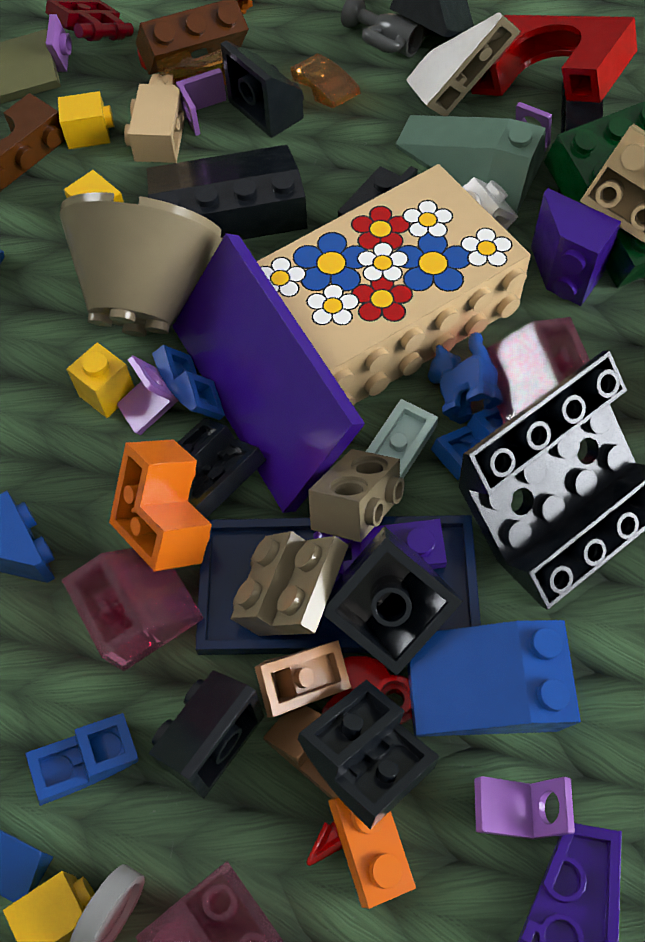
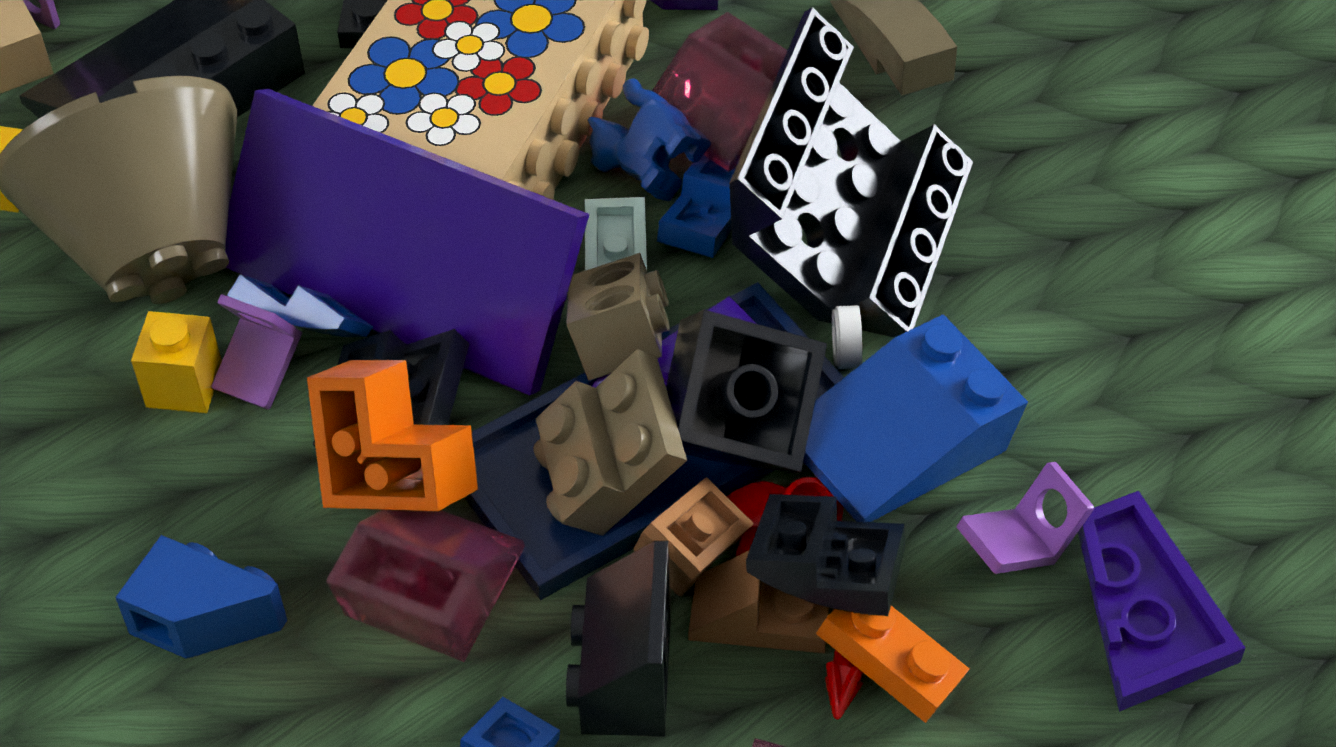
camera: 35 degrees left, 10 degrees down
none -> white tile [832,305,862,369]

